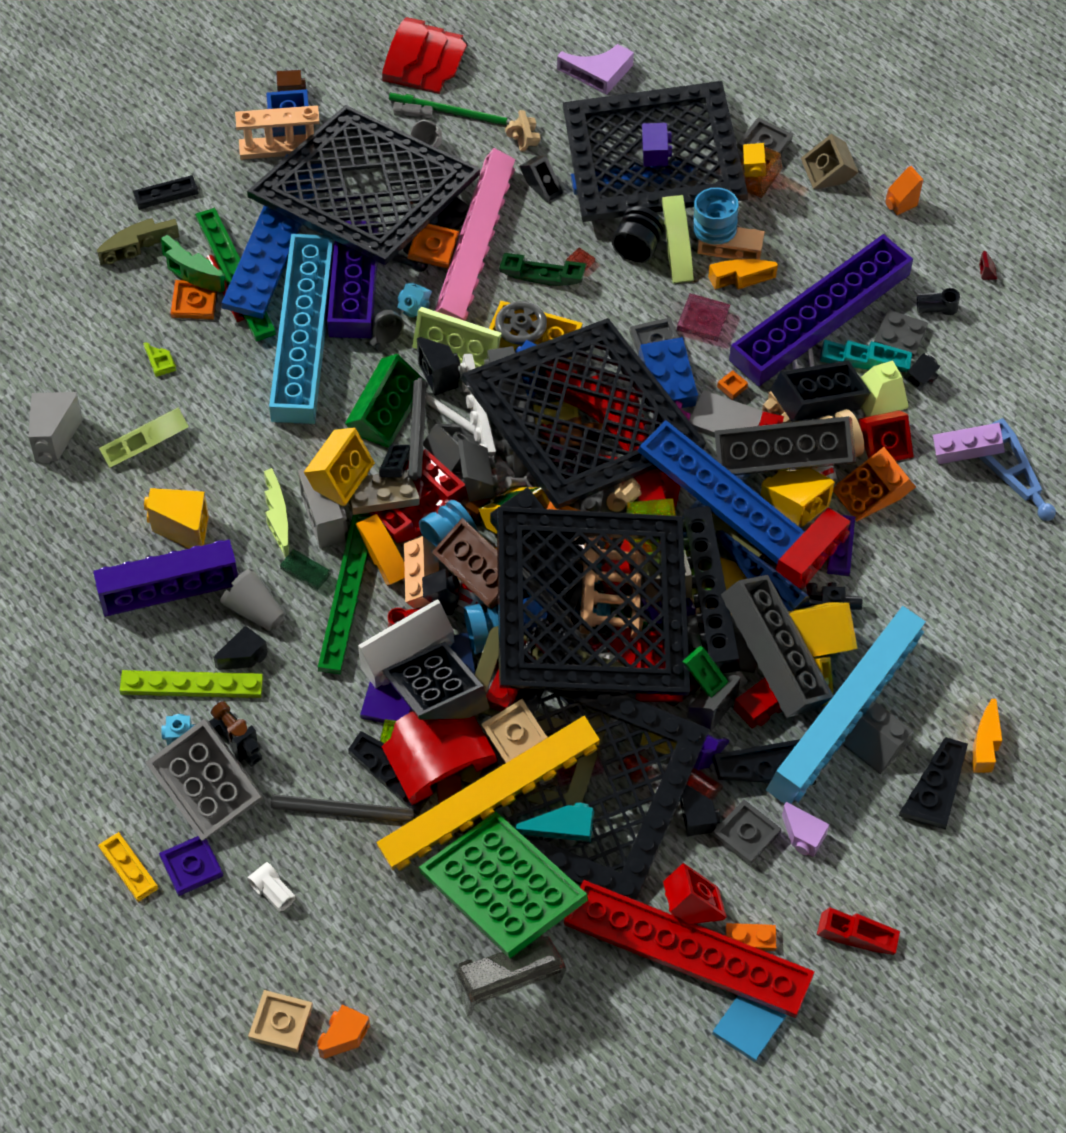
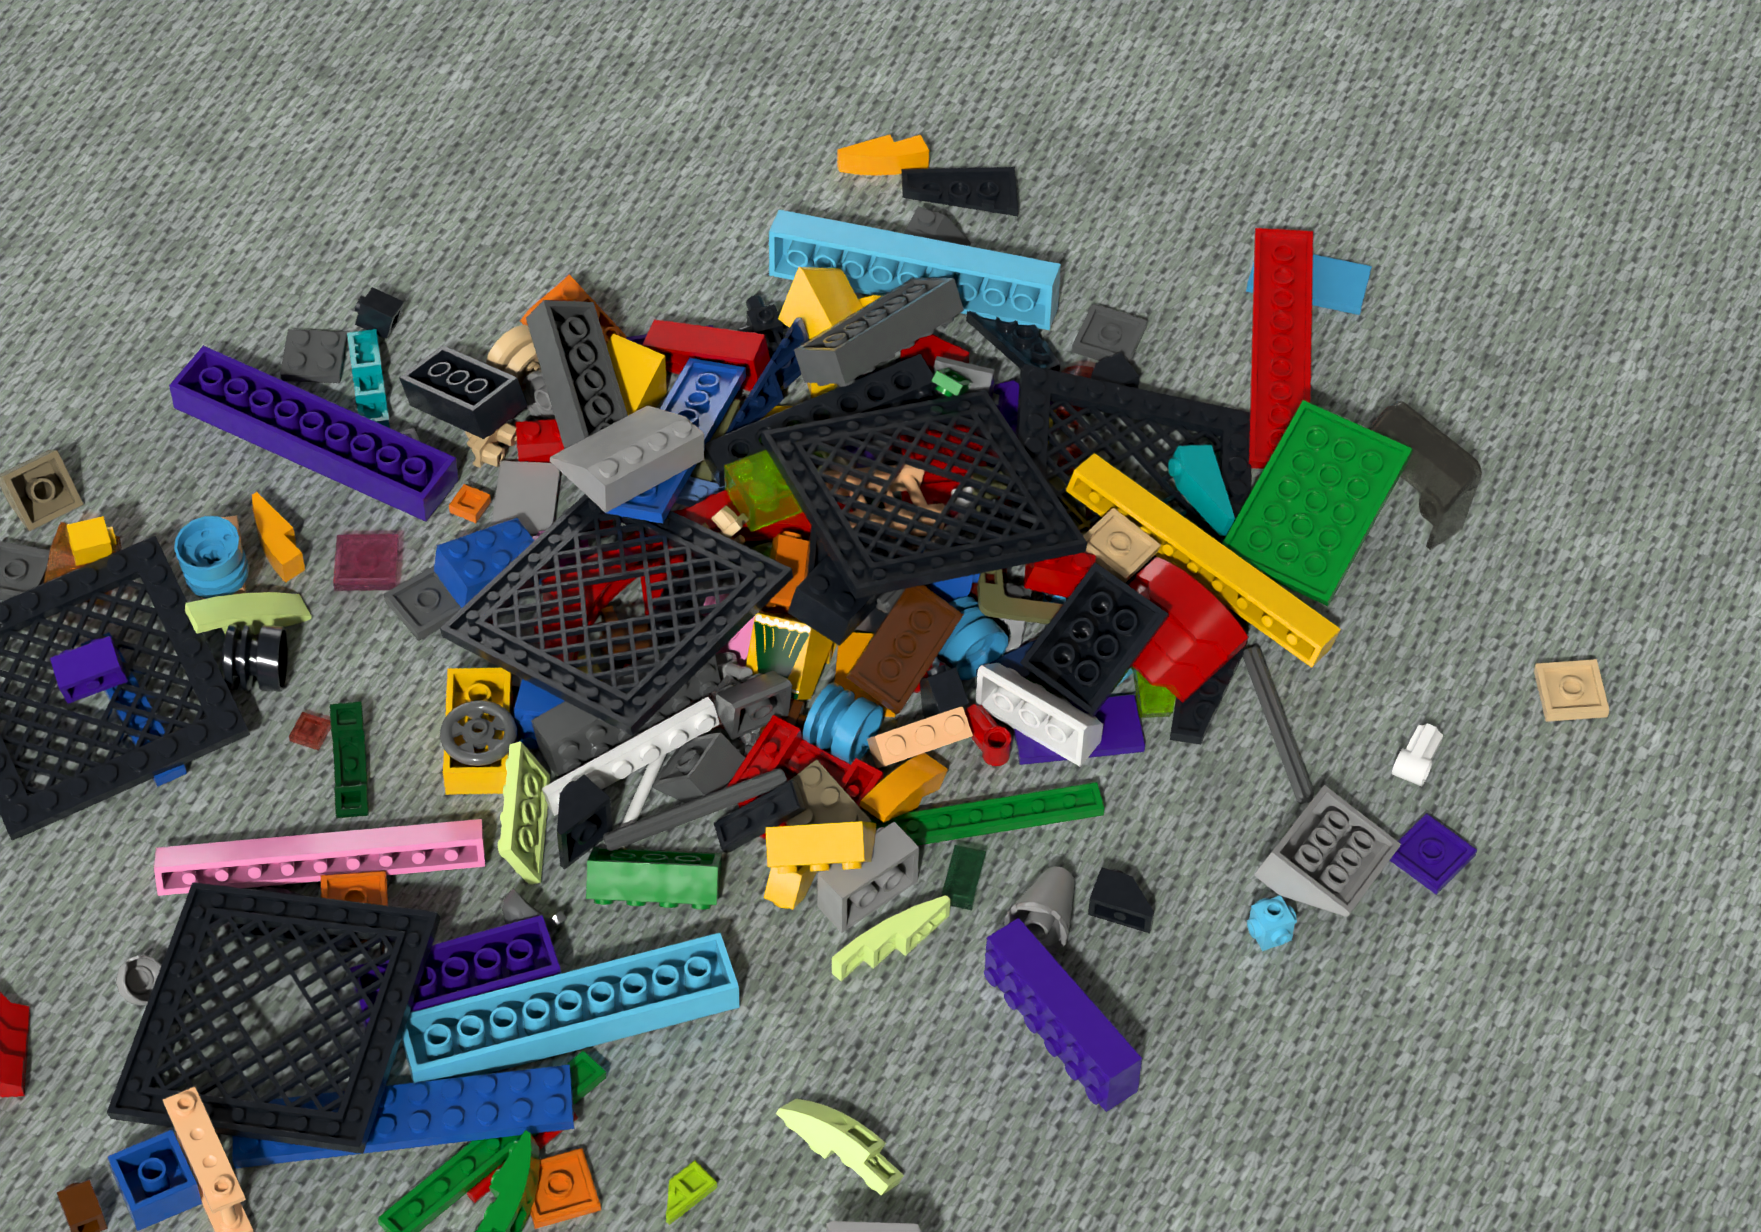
camera: 110 degrees left, 5 degrees down
yellow tile [98,832,159,902] -> none
lime plate [119,670,263,698] -> none
yellow slope [144,488,209,549] -> none
black hips [209,701,262,767] -> none
orange slope [317,1005,370,1059] -> none
green bar [389,92,508,126] -> none
light grey axle [393,102,433,118] -> none
medium azure brick [397,283,432,318] -> none
tan hips [505,110,541,151] -> none
black slope [519,155,564,202] -> none
red slope [663,863,726,924] -> none
orange plate [726,923,776,951] -> none
lavender slope [782,802,829,857] -> none
red slope [816,907,900,955] -> none
red slope [858,410,914,461] -> none
yellowish green slope [860,361,909,417] -> none
orange slope [885,166,923,215] -> none
black piece [916,288,960,315] -> none
lavender brick [933,423,1005,464] -> none
dark red slope [979,251,997,280] -> none
medium blue plate [979,418,1056,521] -> none
none -> light grey slope [550,405,704,513]

